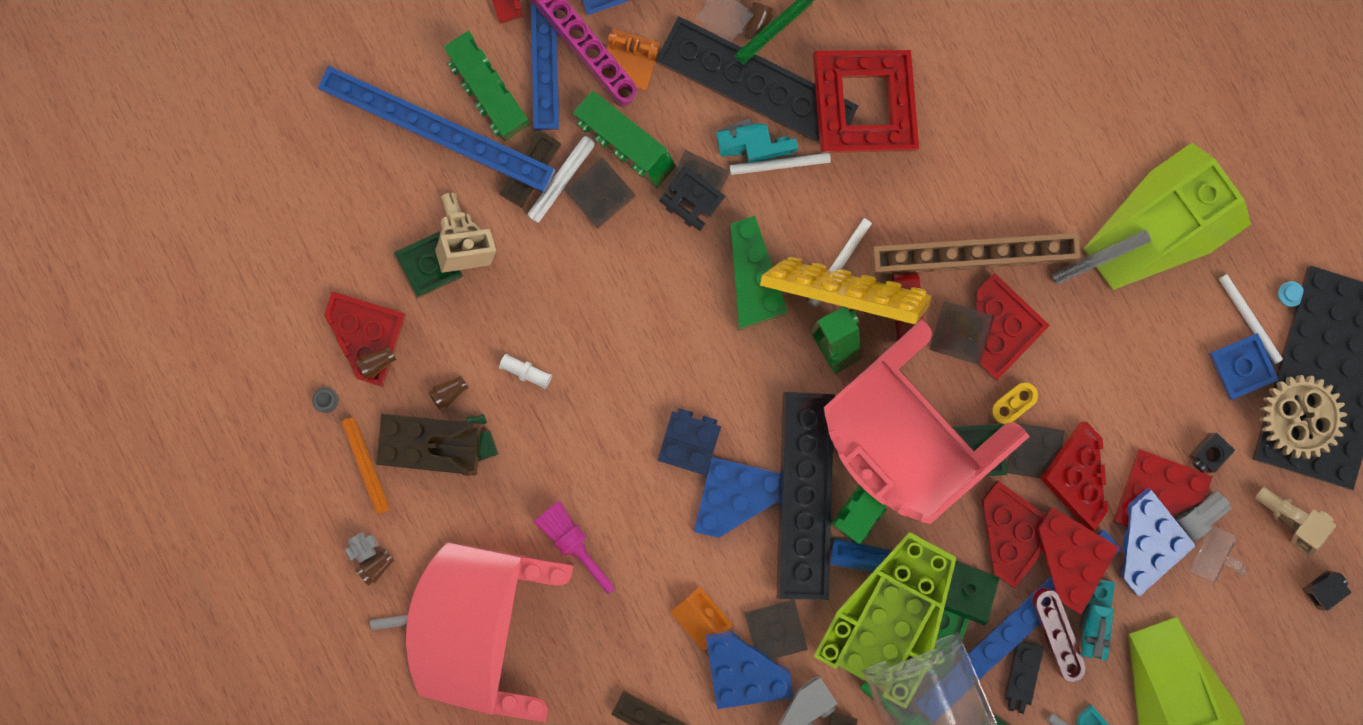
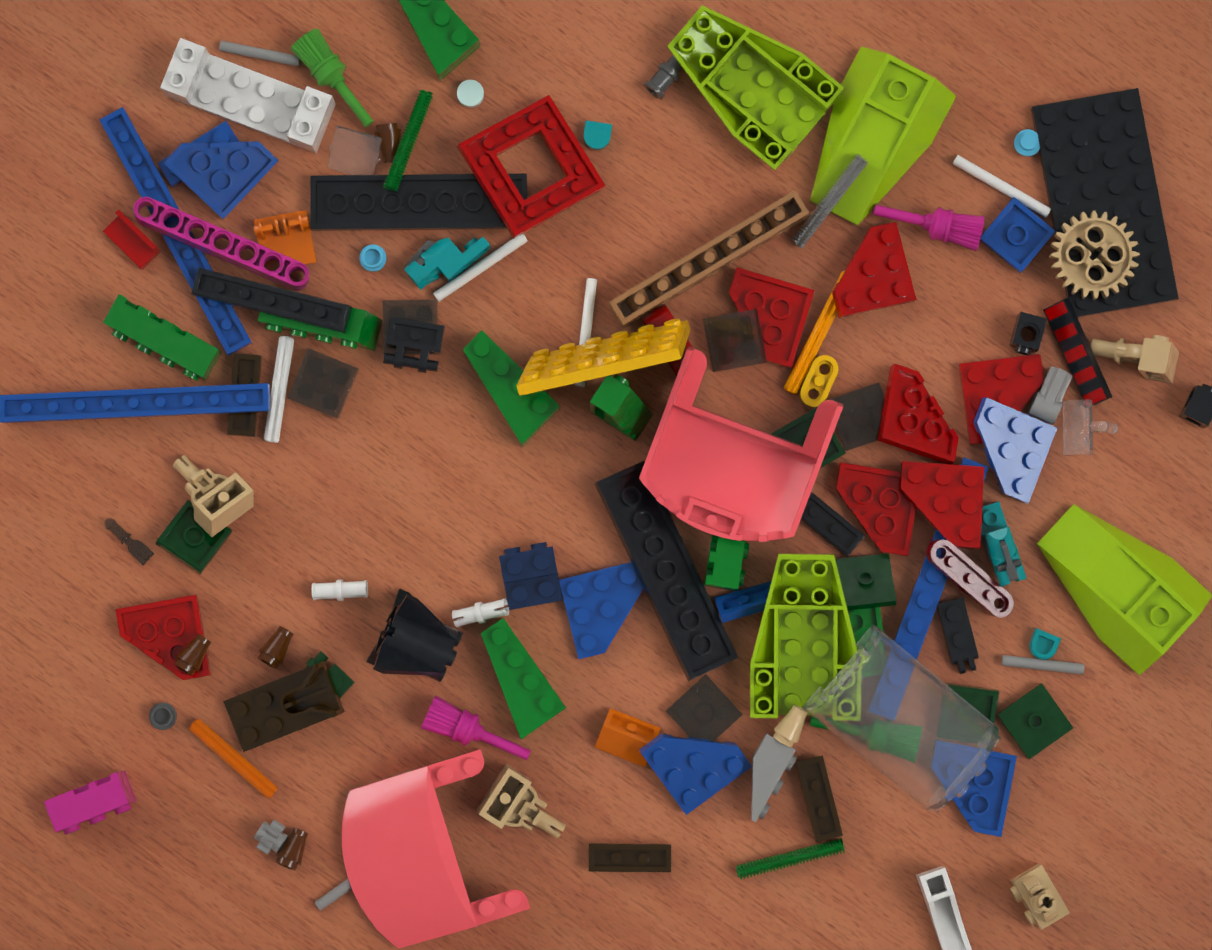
camera: 25 degrees left, 0 degrees up
none -> dark pink wedge [44,771,137,835]
none -> clear smoke piece [104,518,154,565]
none -> black tile [191,268,352,333]
none -> medium azure plate [359,244,387,272]
none -> black brick [366,589,463,682]
none -> white pin [452,598,509,627]
none -> light aqua tile [457,80,484,108]
none -> tan brick [476,764,566,839]
none -> green wedge [481,618,566,739]
none -> teal tile [584,120,612,150]
none -> dark grey pin [643,55,682,100]
none -> lime wedge [667,5,844,171]
none -> tan cone [773,704,808,747]
none -> light orange axle [784,271,845,395]
none -> black tile [801,492,865,557]
none -> red plate [832,222,917,318]
none -> dark pink piece [873,205,985,251]
none -> tile [1043,298,1113,408]

